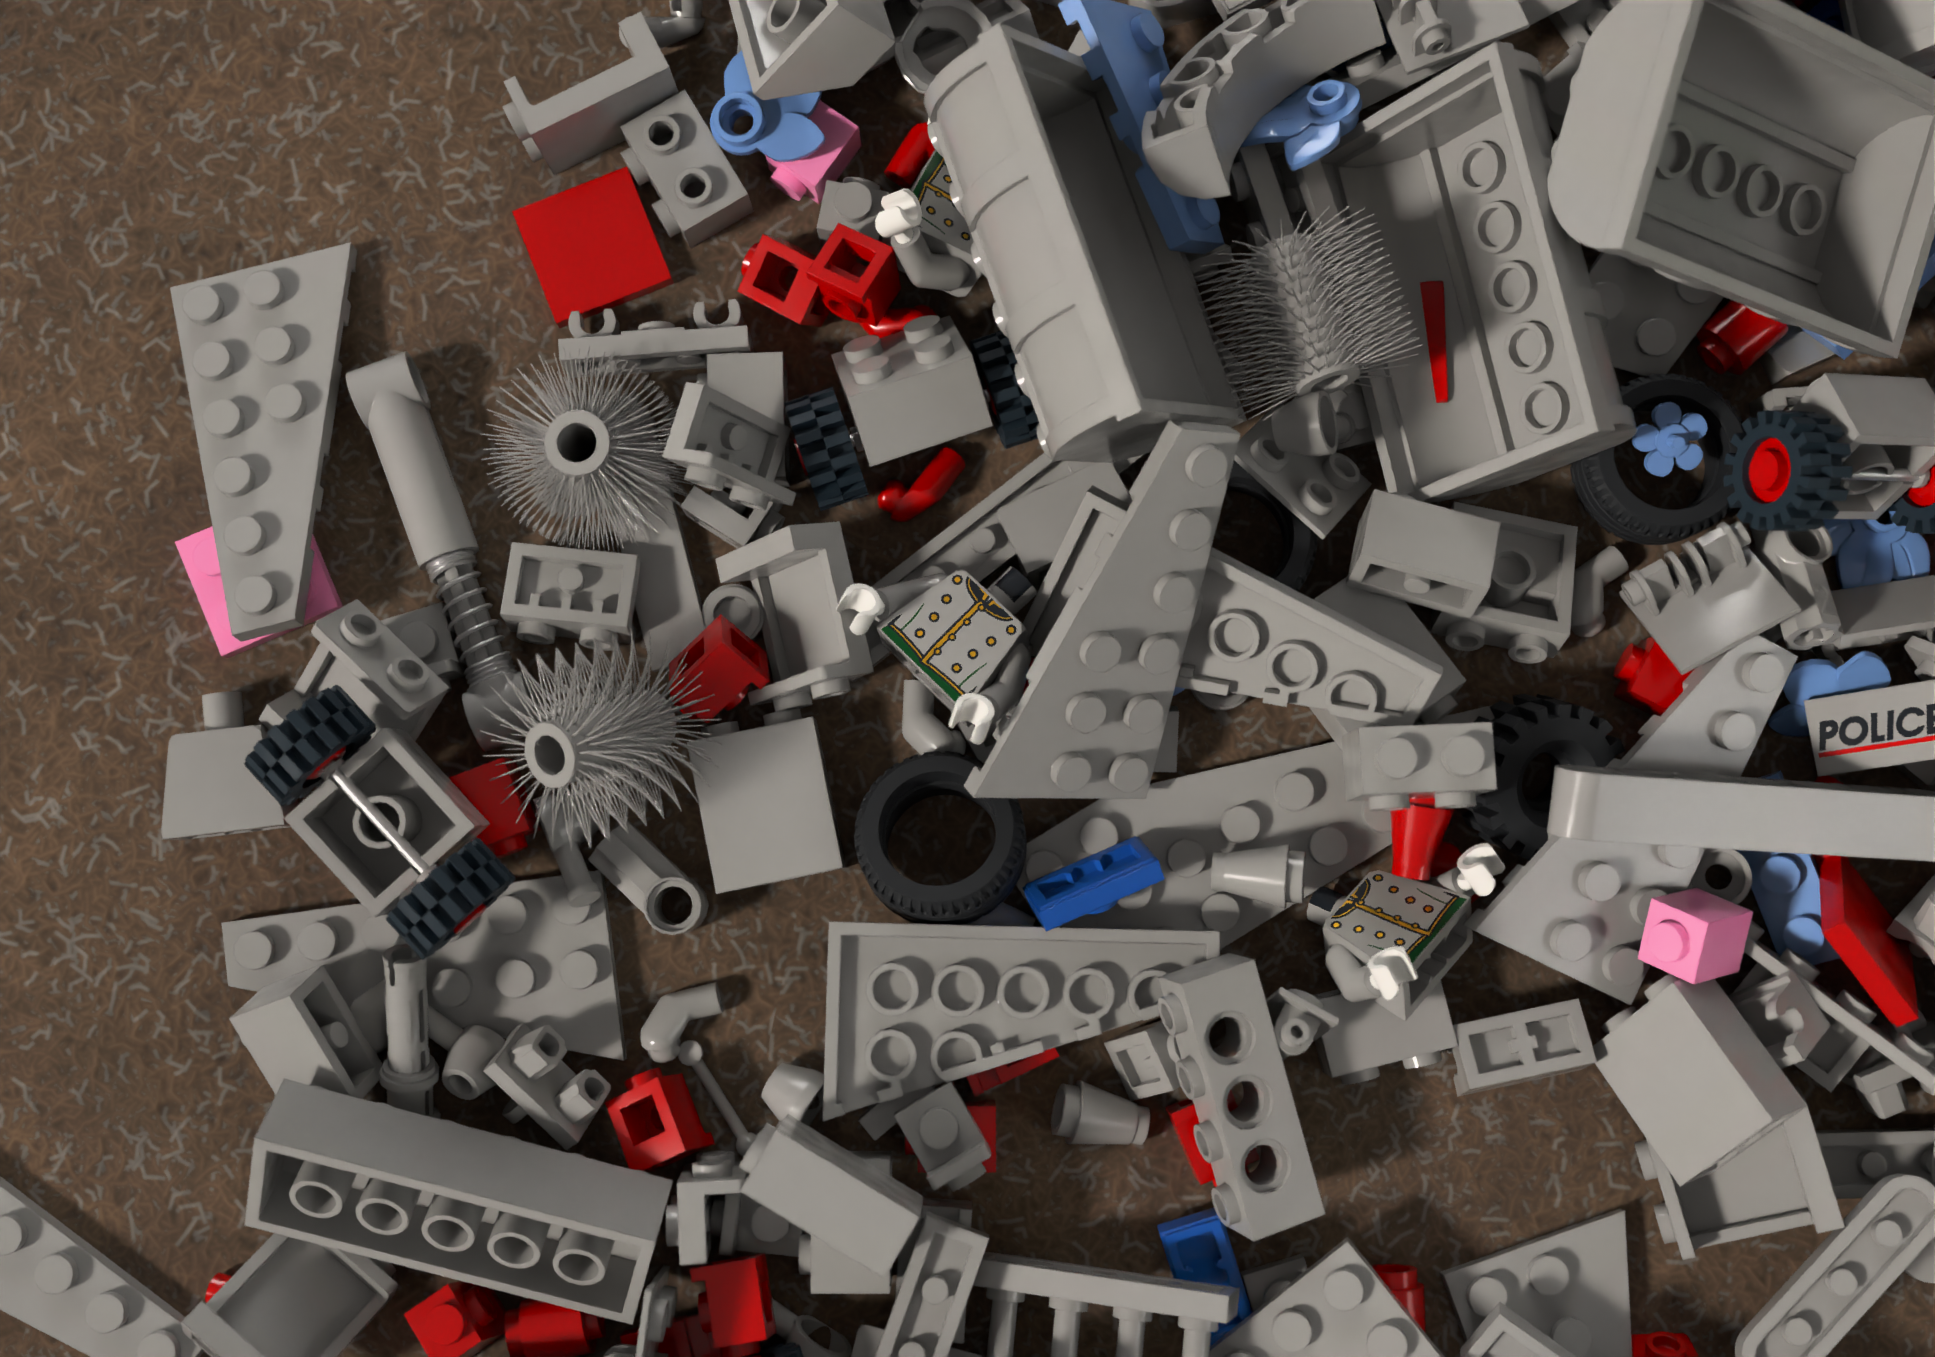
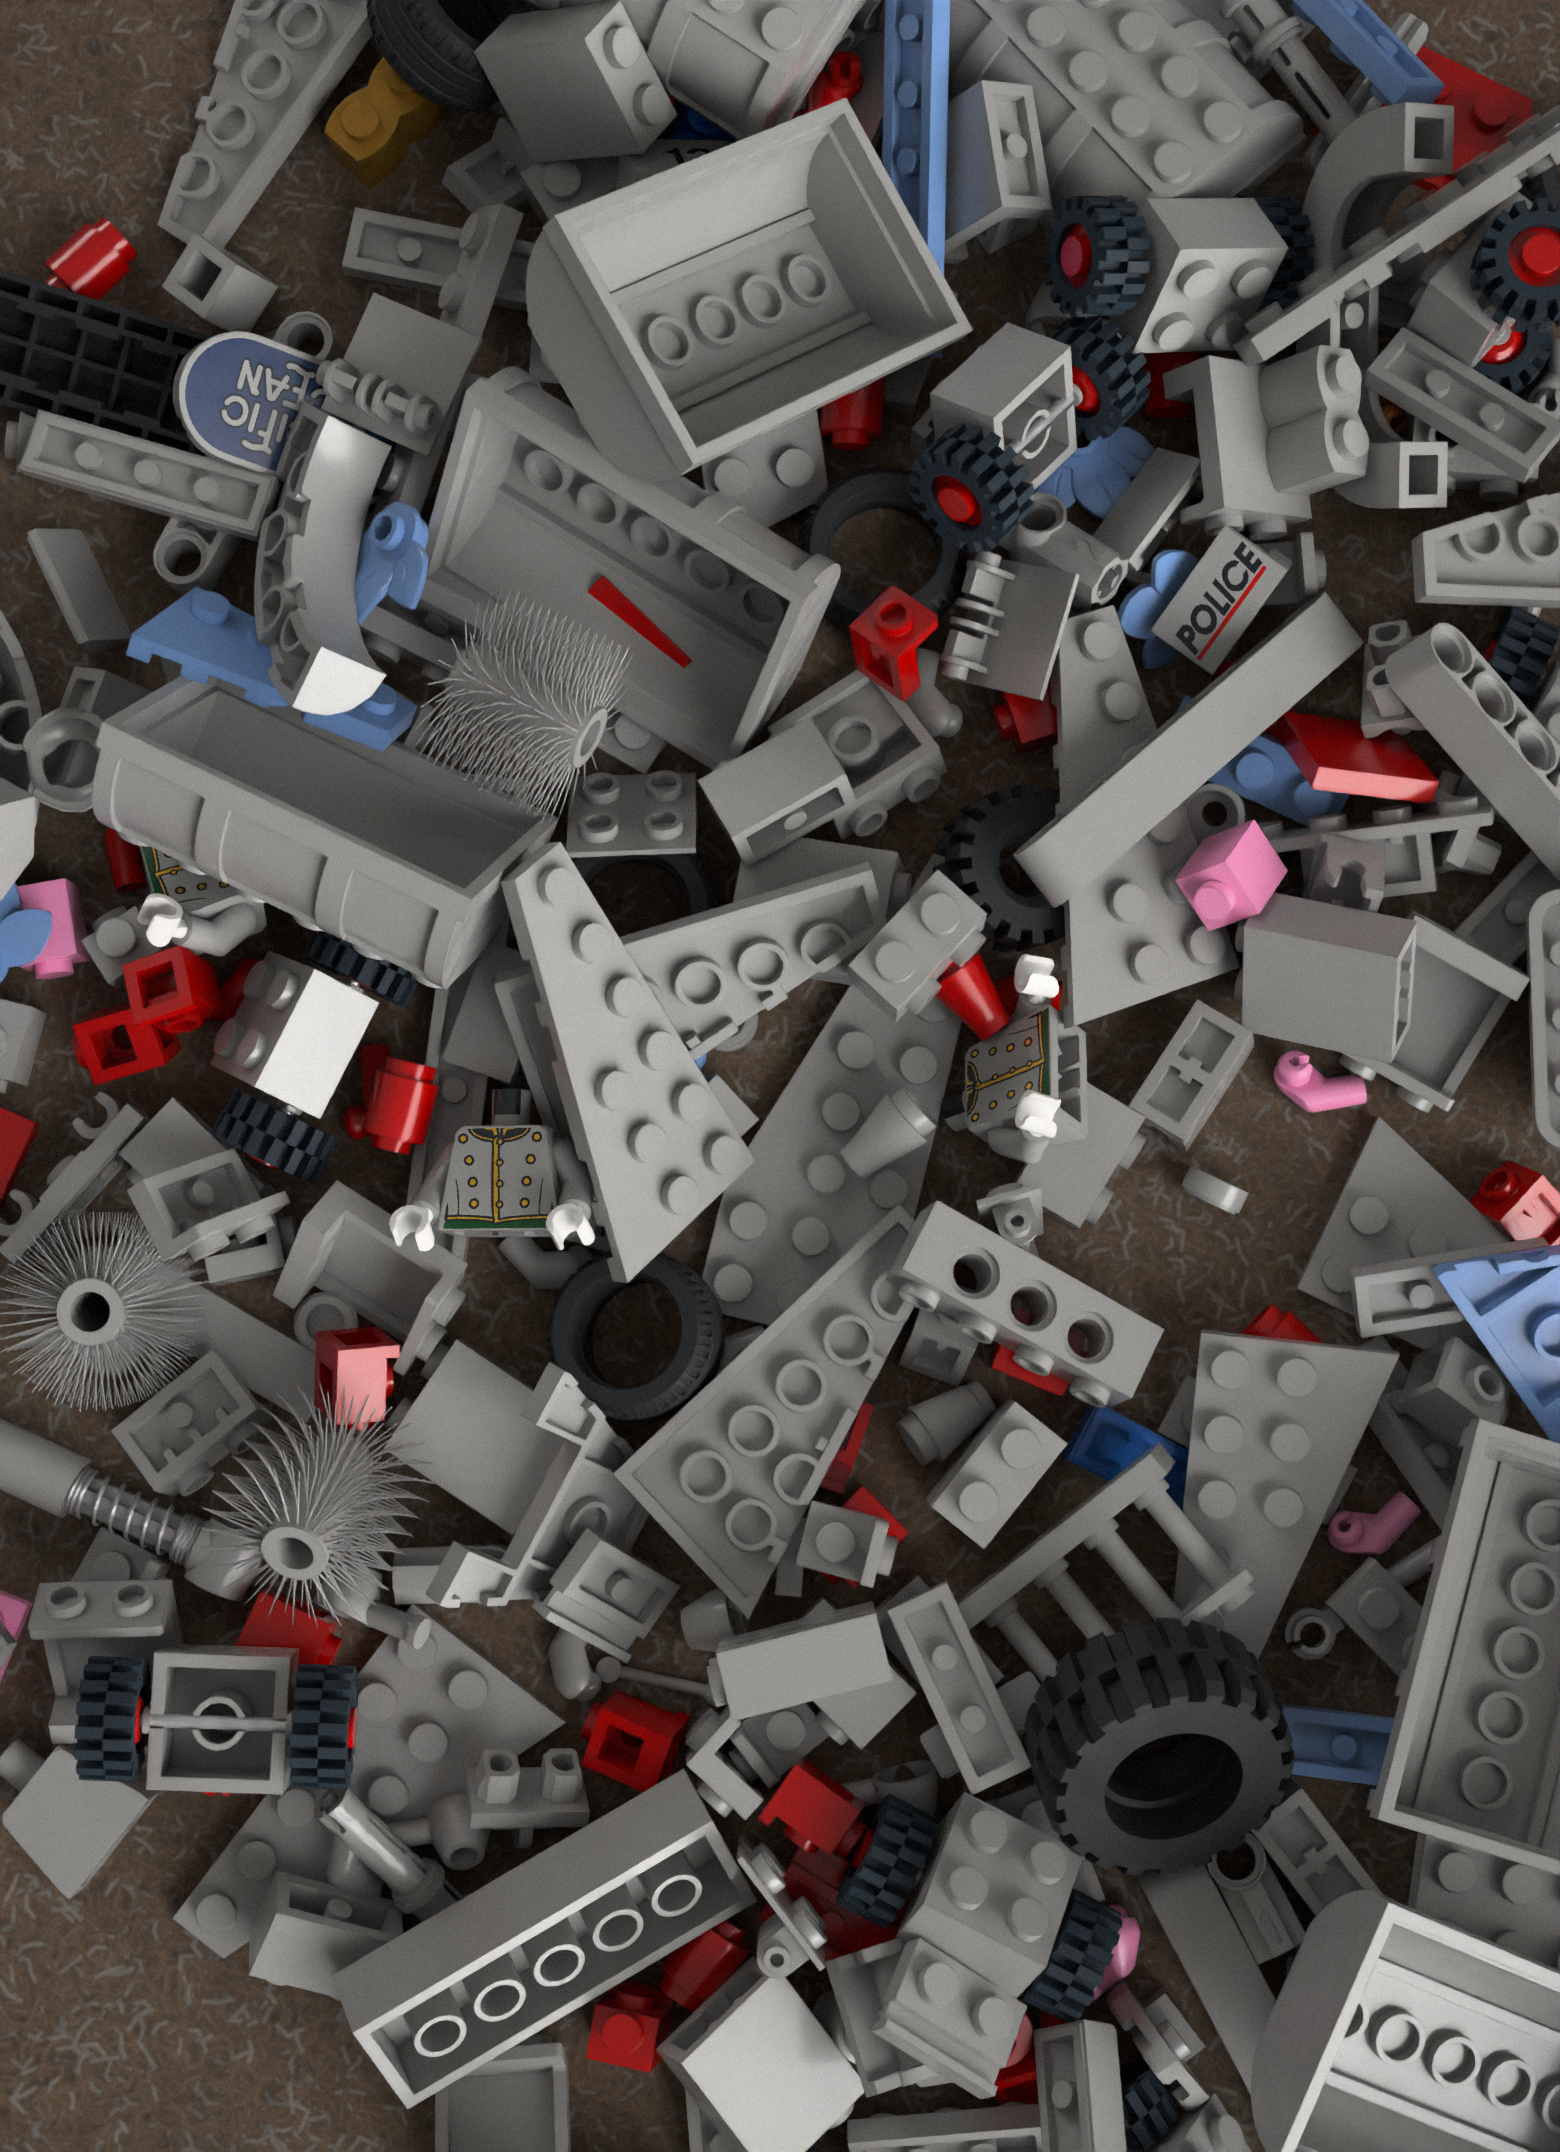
camera: 40 degrees left, 0 degrees up
blue plate [1022,836,1165,932] -> none
light grey bar [1272,390,1355,456] -> none
medium blue plant [1632,402,1708,477] -> none
none -> red brick [362,1056,439,1155]
none -> light grey wing [425,1362,650,1608]
none -> light grey plate [532,1527,681,1664]
none -> red bracket [849,586,938,702]
none -> light grey brick [925,1398,1068,1549]
none -> light grey tile [1181,1166,1249,1215]
none -> bright pink arm [1274,1050,1367,1113]

